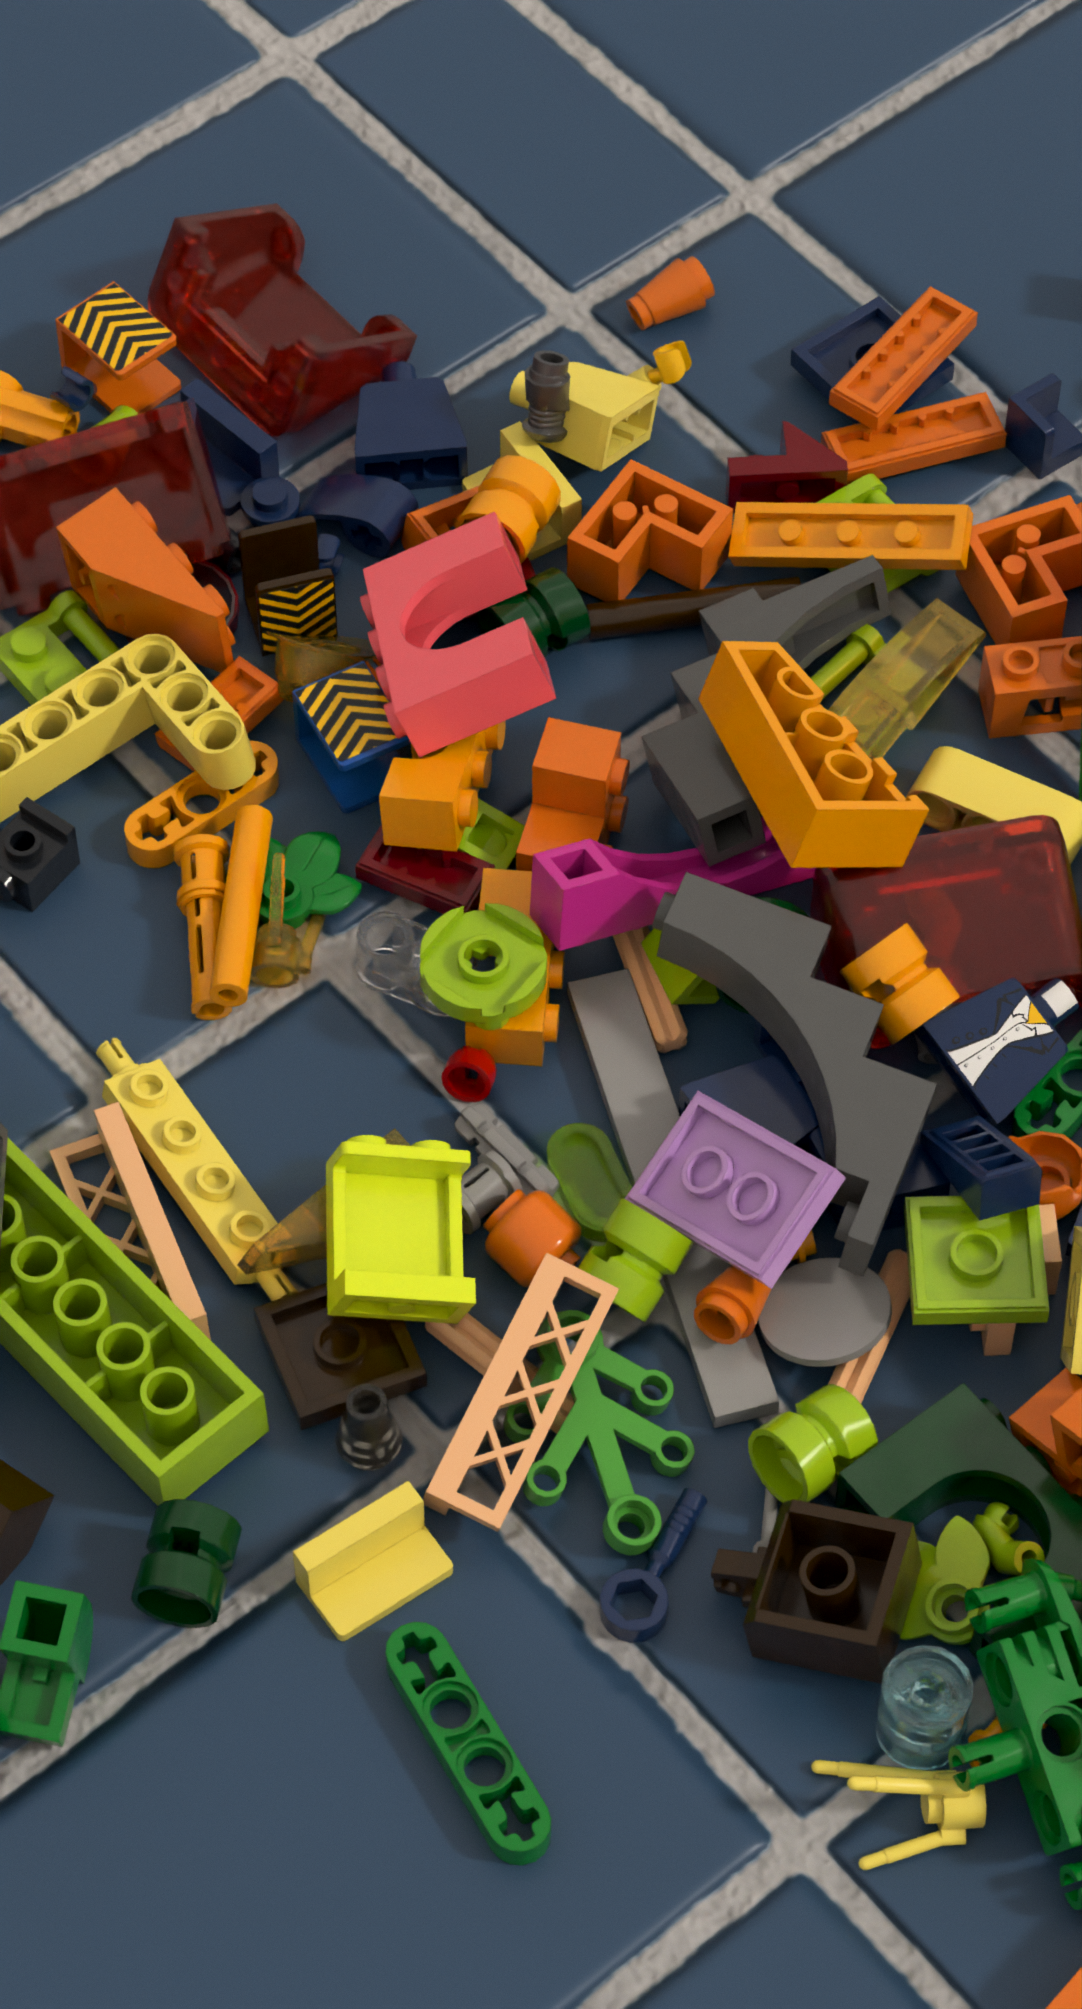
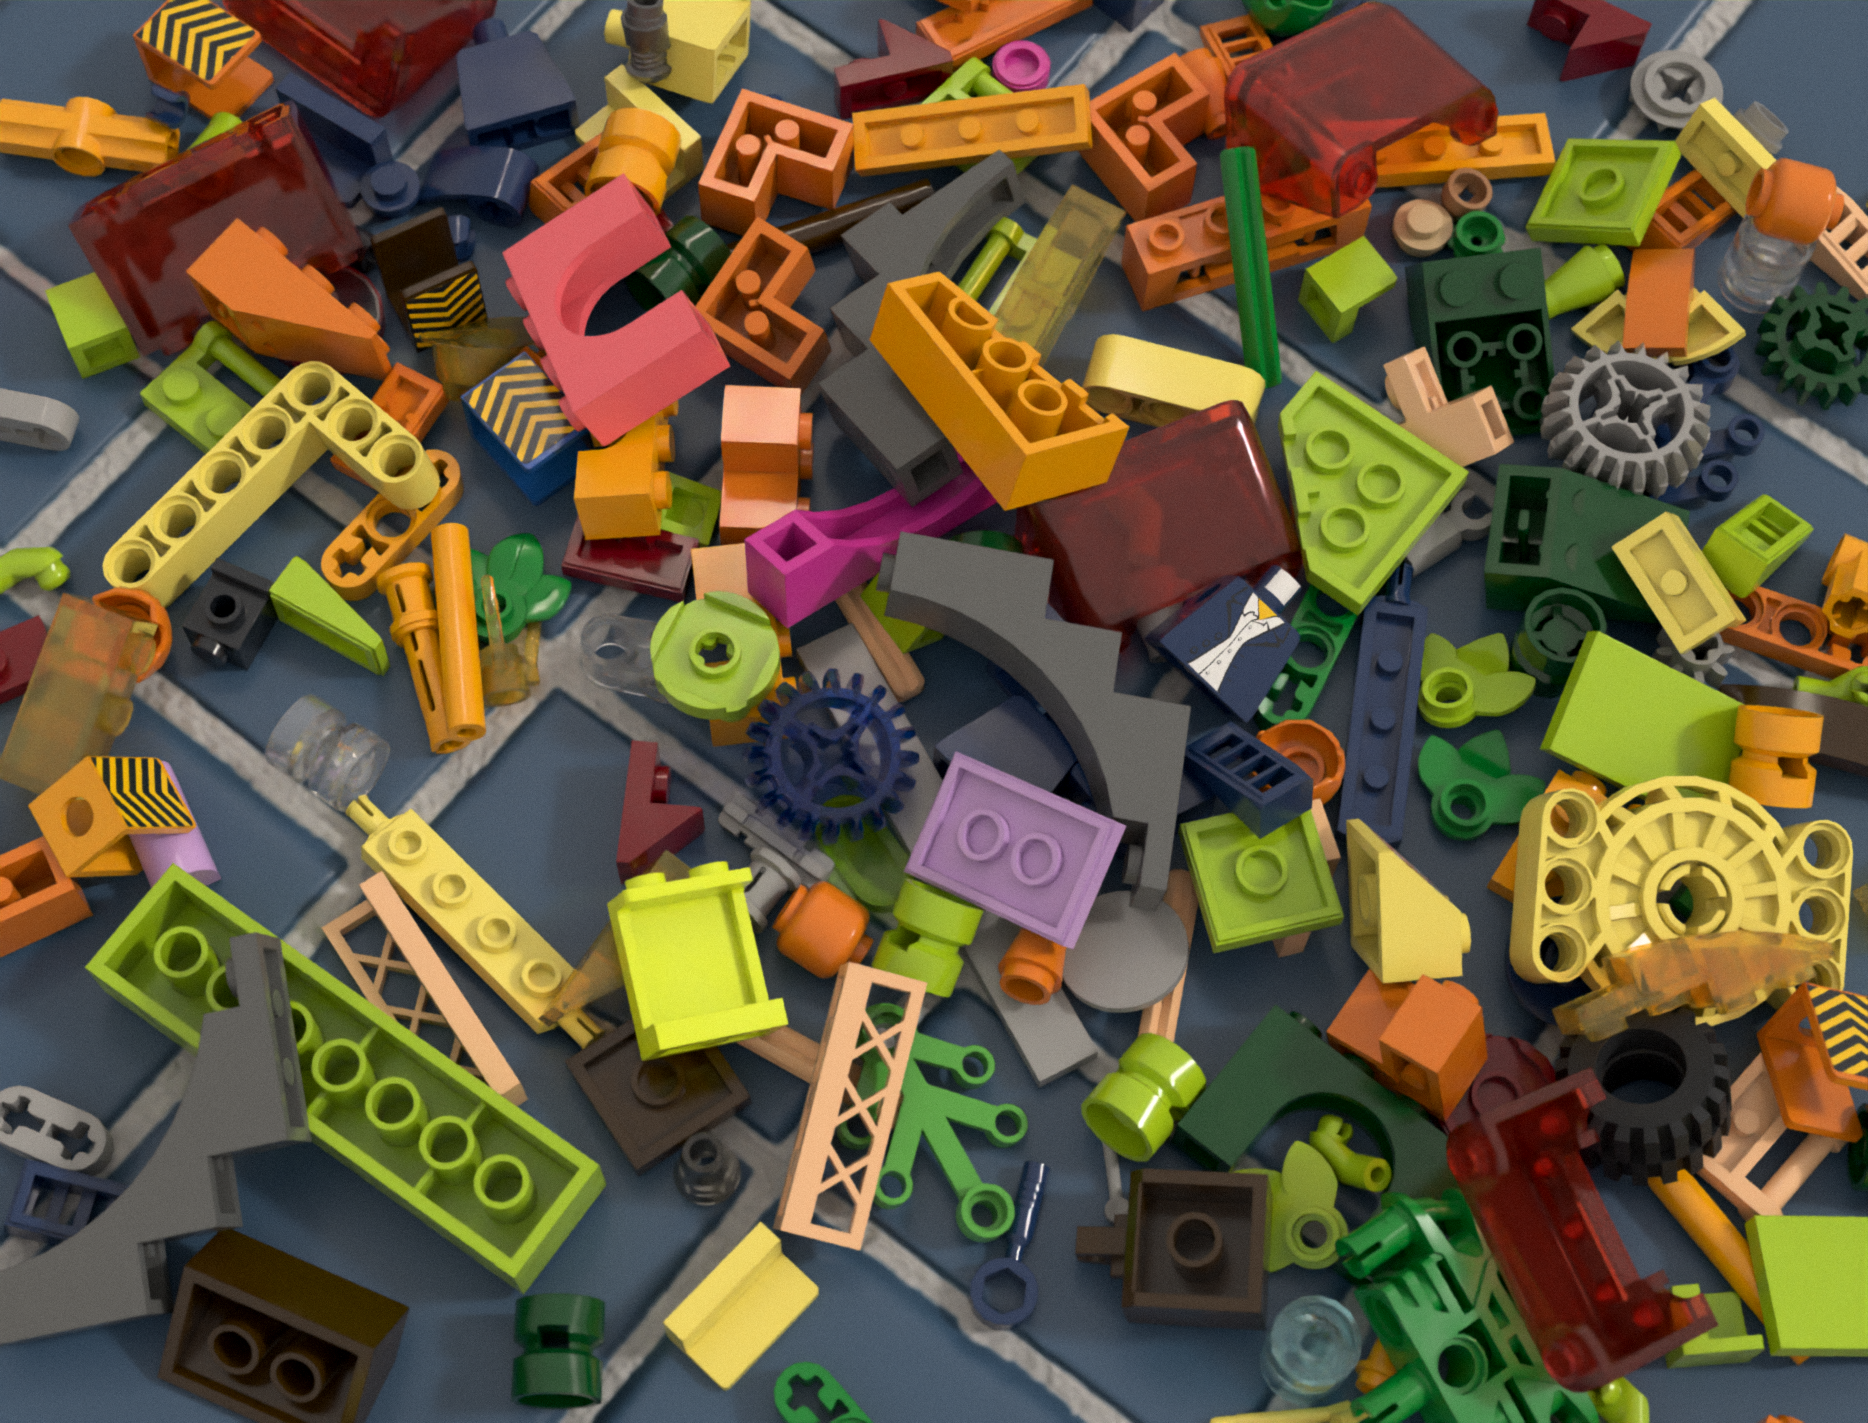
camera: 15 degrees left, 10 degrees up
red hinge [441,1046,497,1102] -> none
light orange wheel [839,923,960,1045] -> none
none -> clear wheel [265,694,390,812]
none -> lime slope [269,556,391,676]
none -> dark red slope [616,740,705,885]
none -> orange brick [695,216,832,395]
none -> clear blue gear [742,668,919,846]
none -> dark pink tile [992,40,1050,93]

